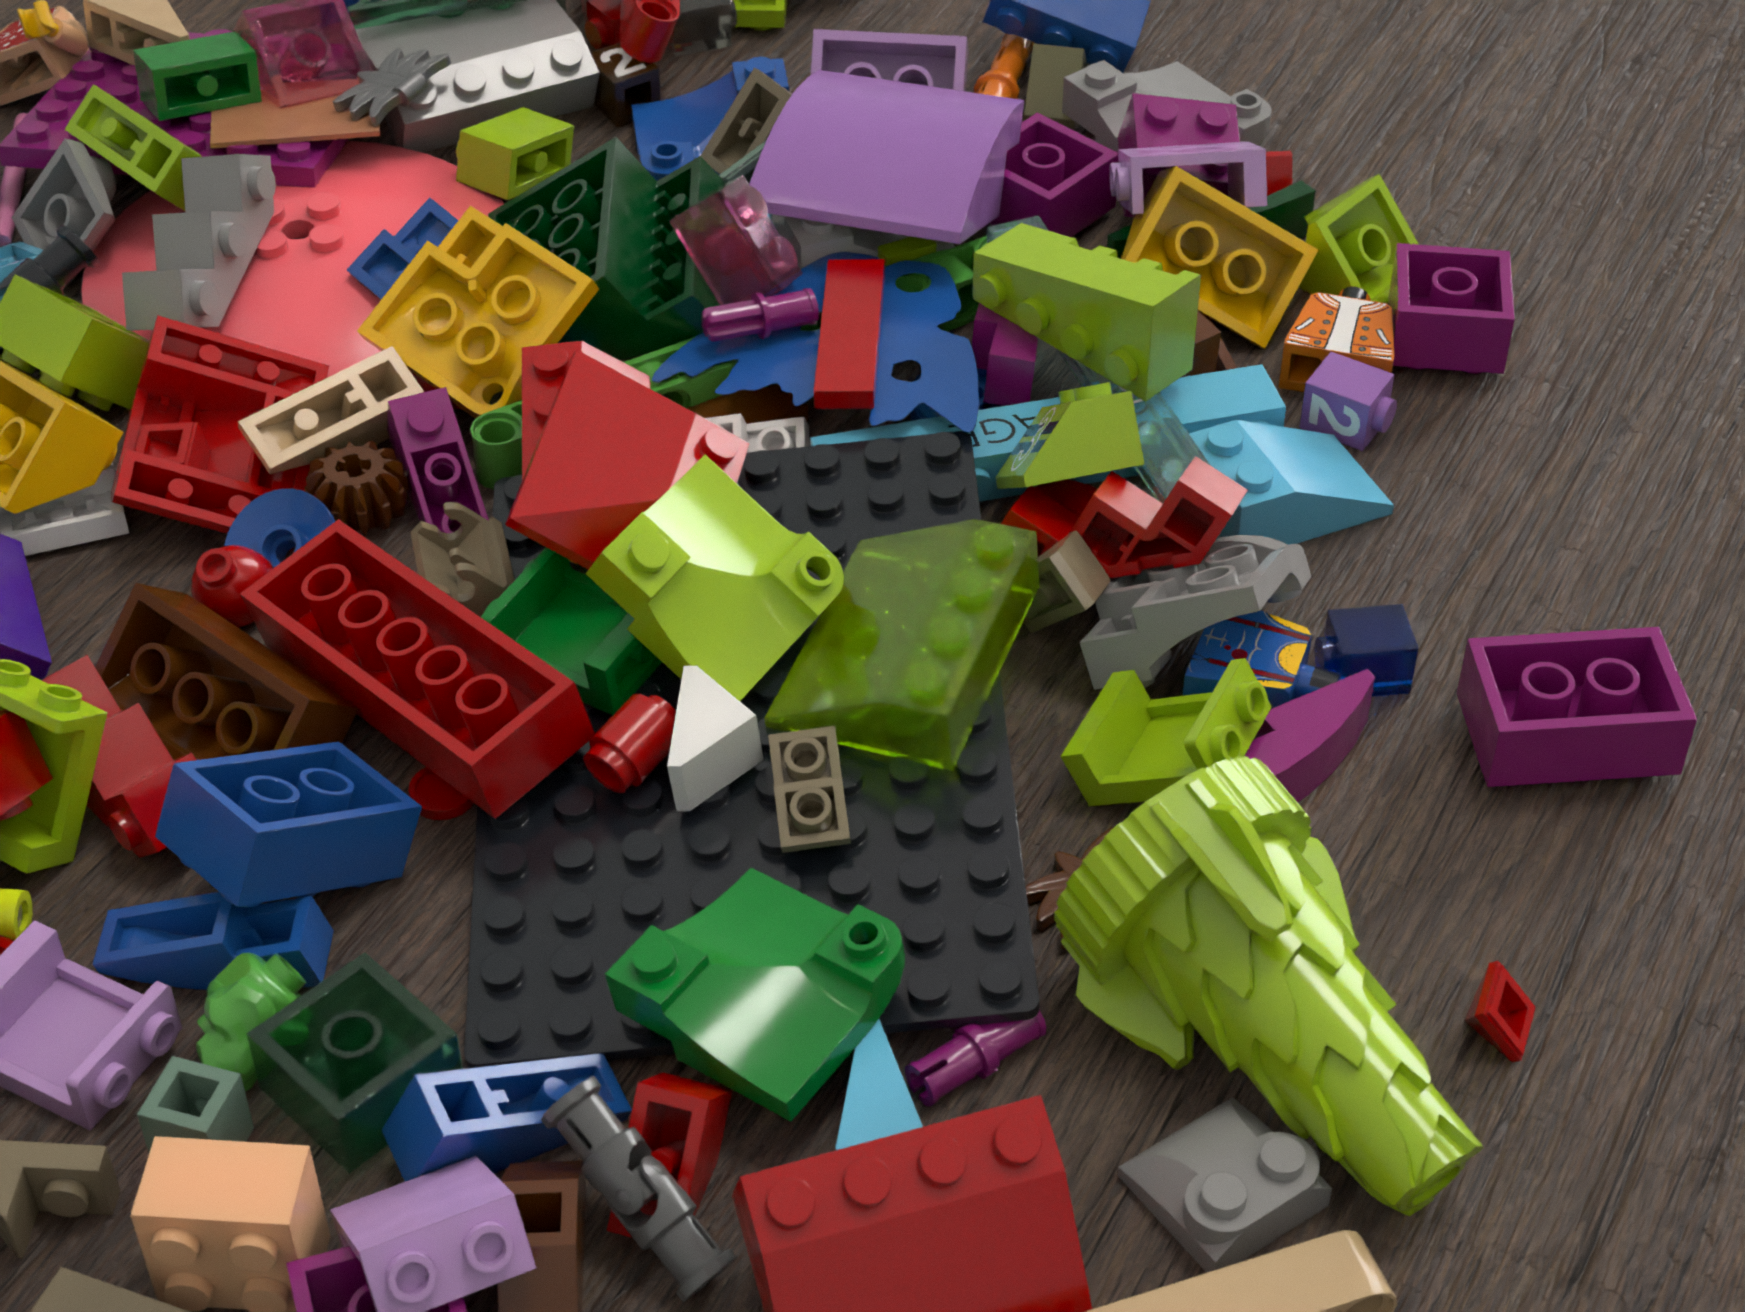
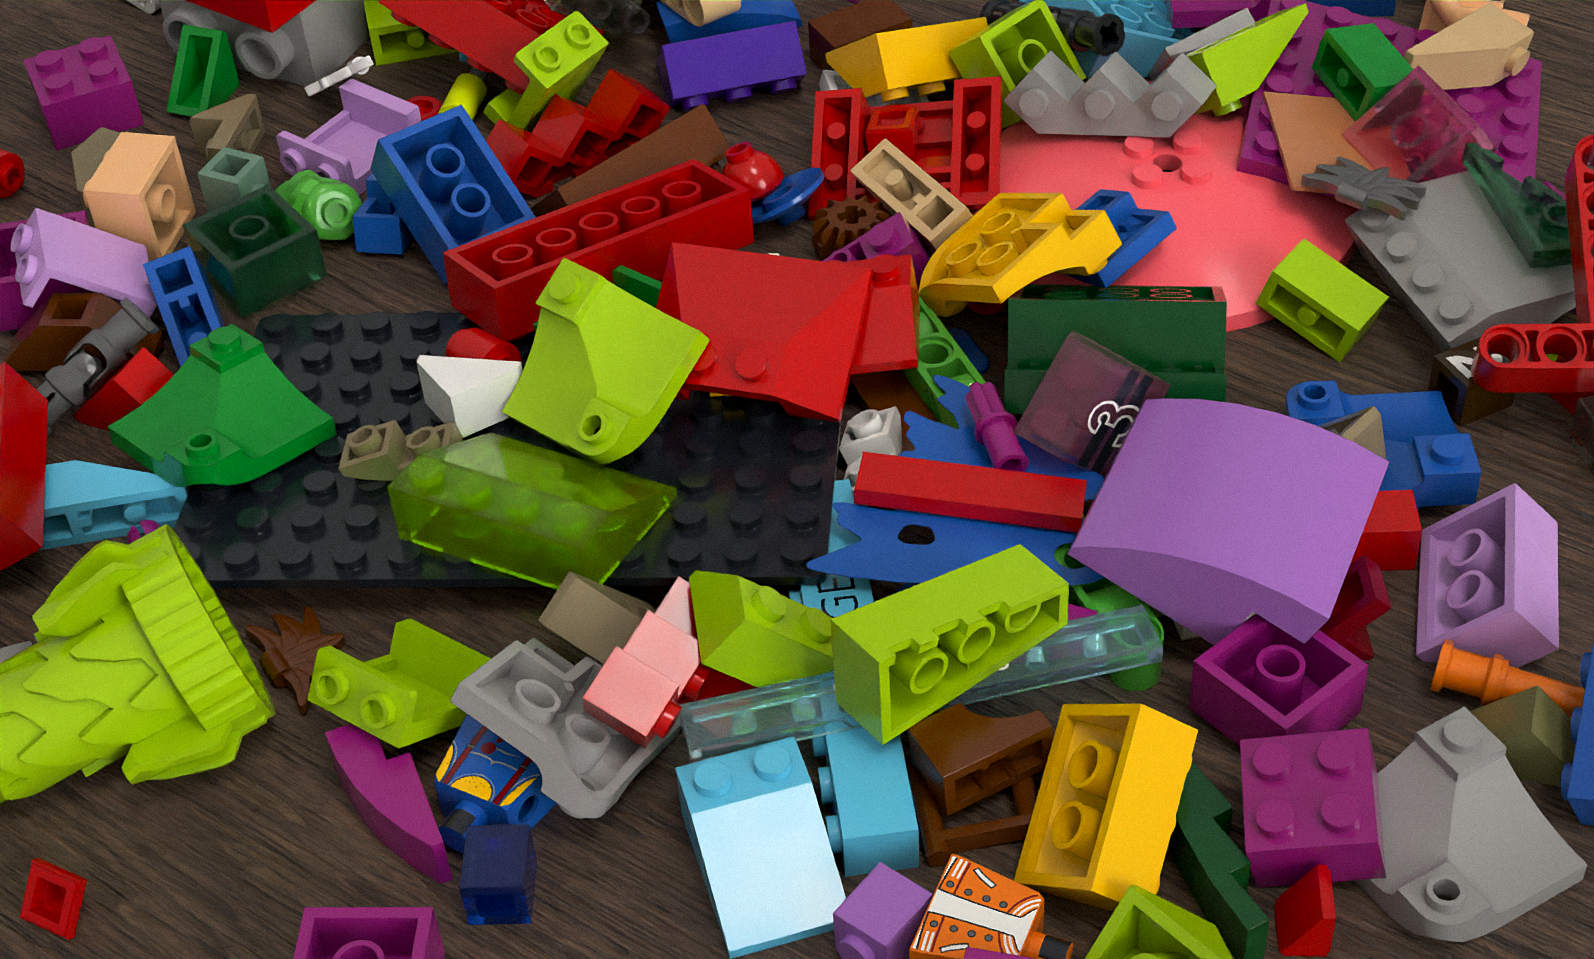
camera: 100 degrees right, 0 degrees up
lavender panel [1109,141,1267,214] -> none

